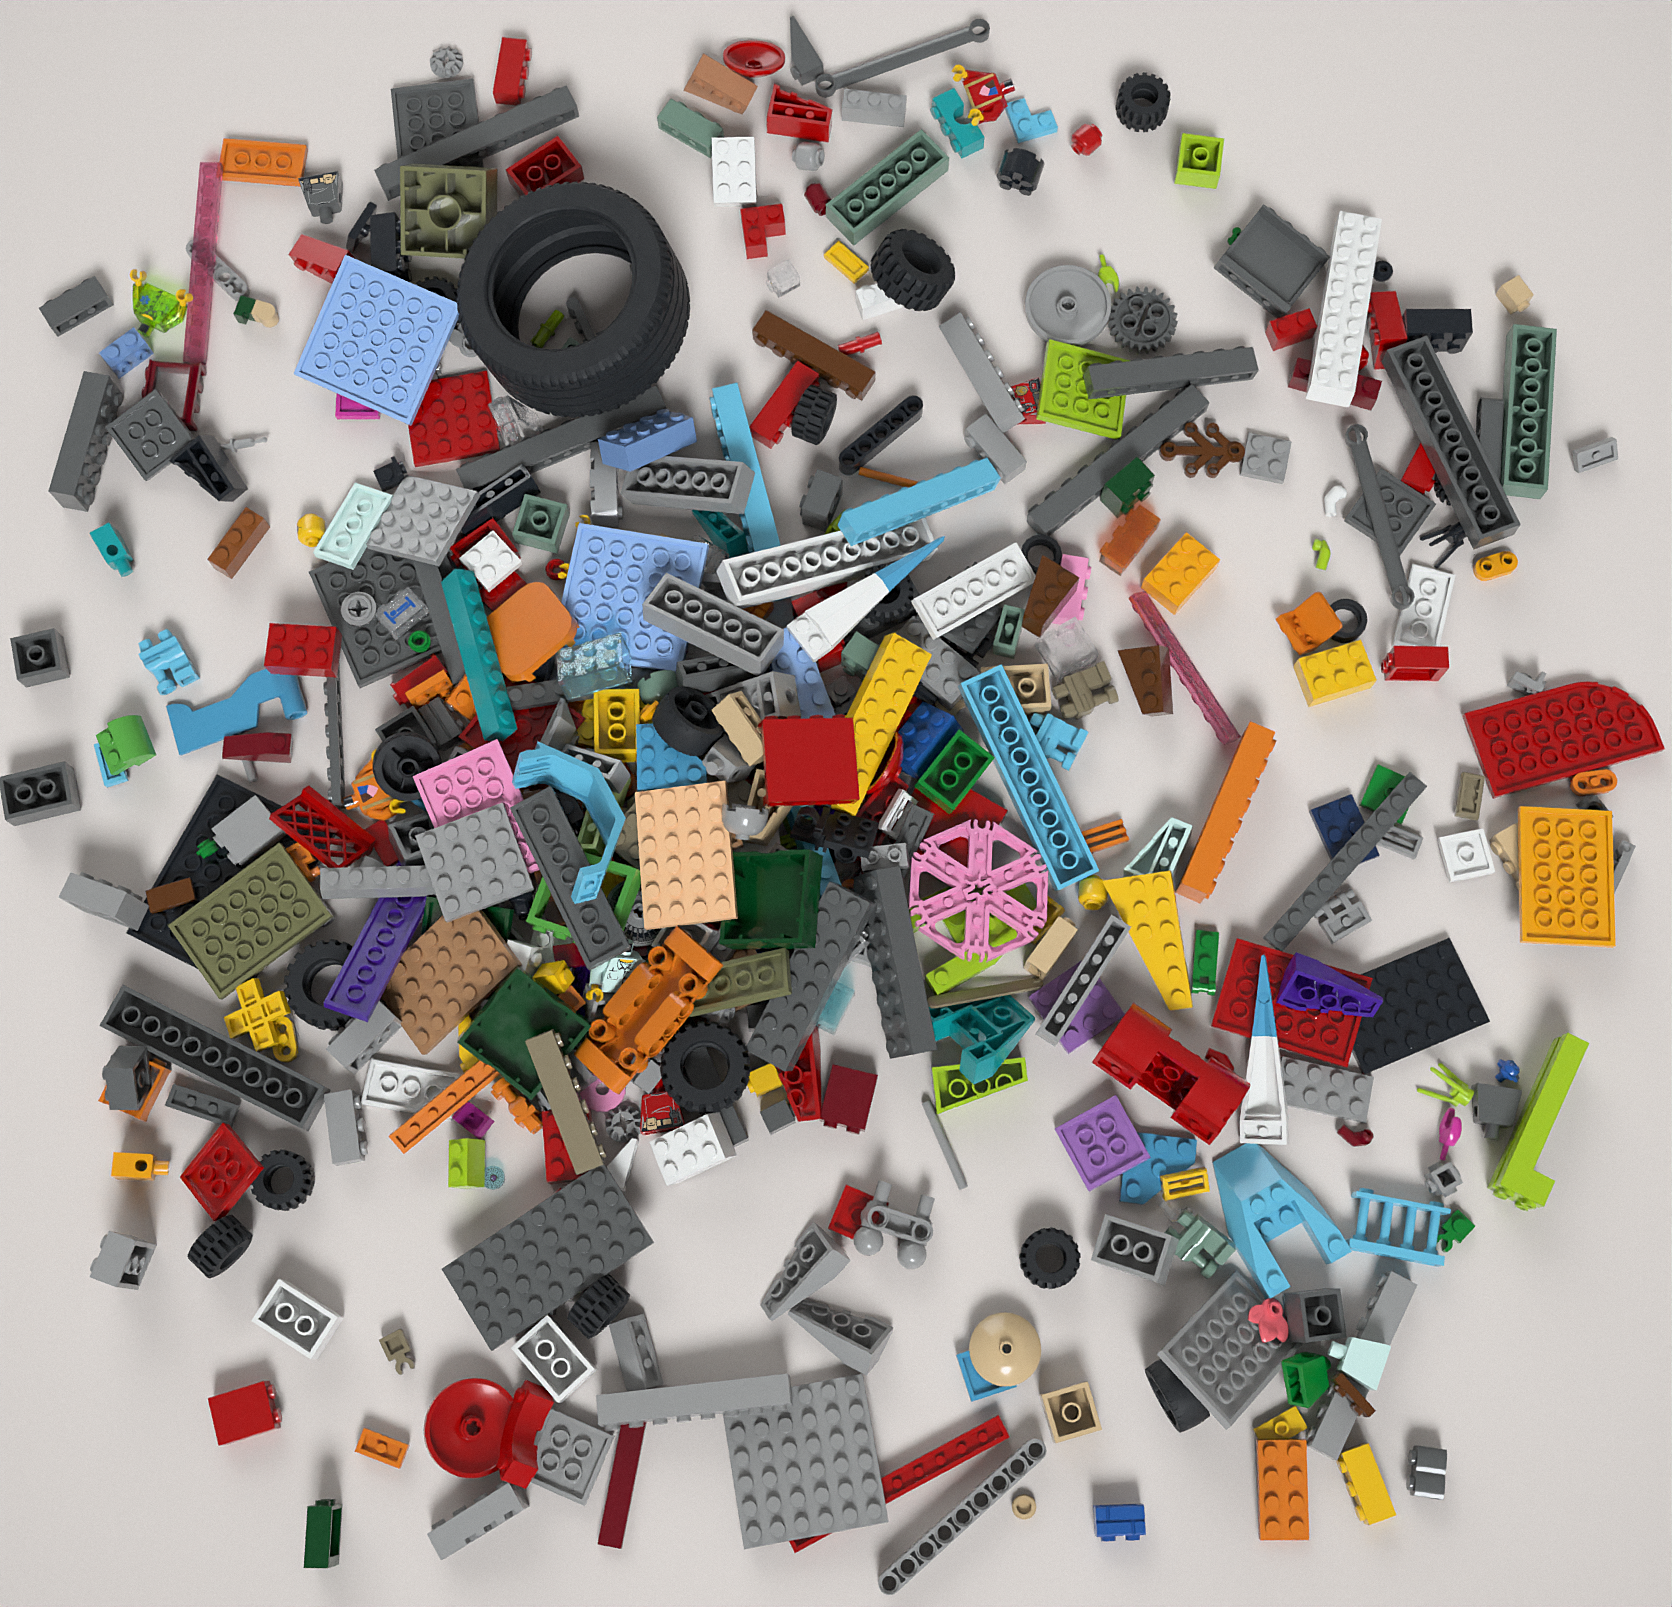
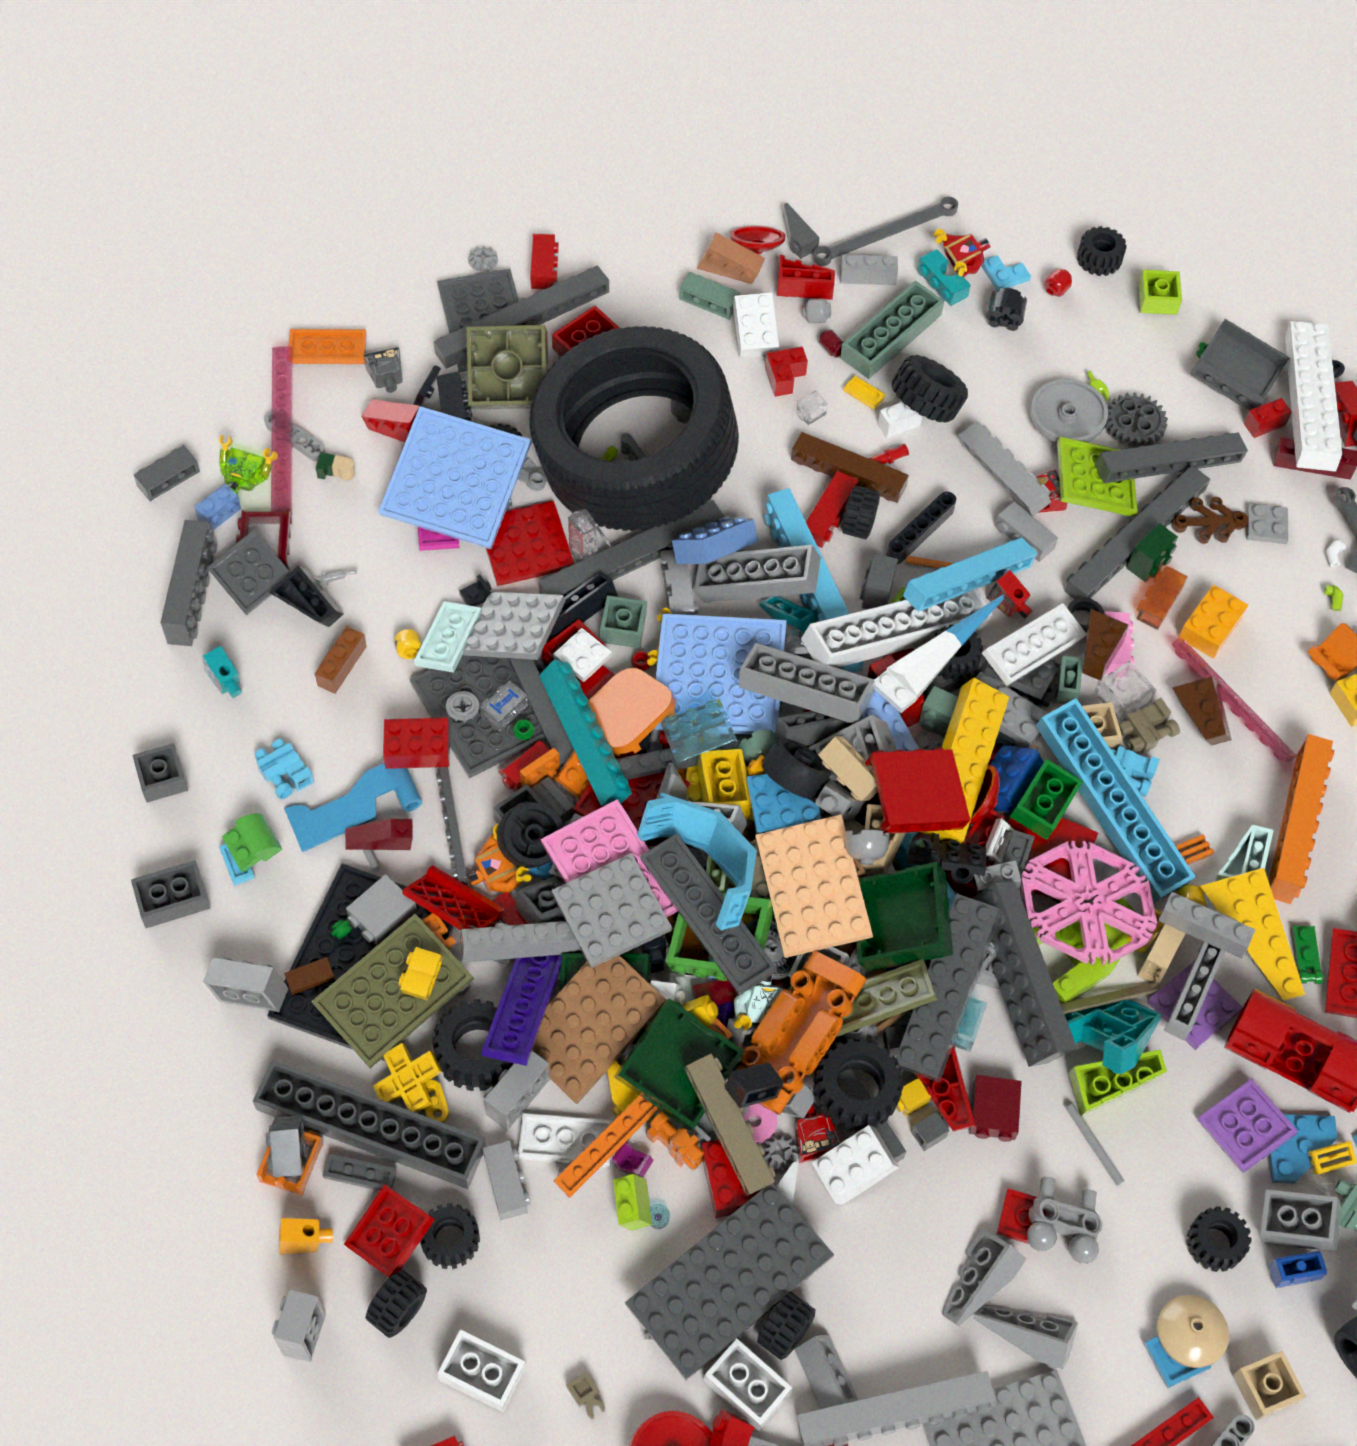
camera: 10 degrees left, 15 degrees down
none -> yellow brick [398,947,443,1001]
none -> black brick [725,1062,784,1108]
none -> red torso [986,570,1033,619]
none -> light grey brick [1158,892,1255,959]
none -> blue brick [1268,1250,1327,1288]

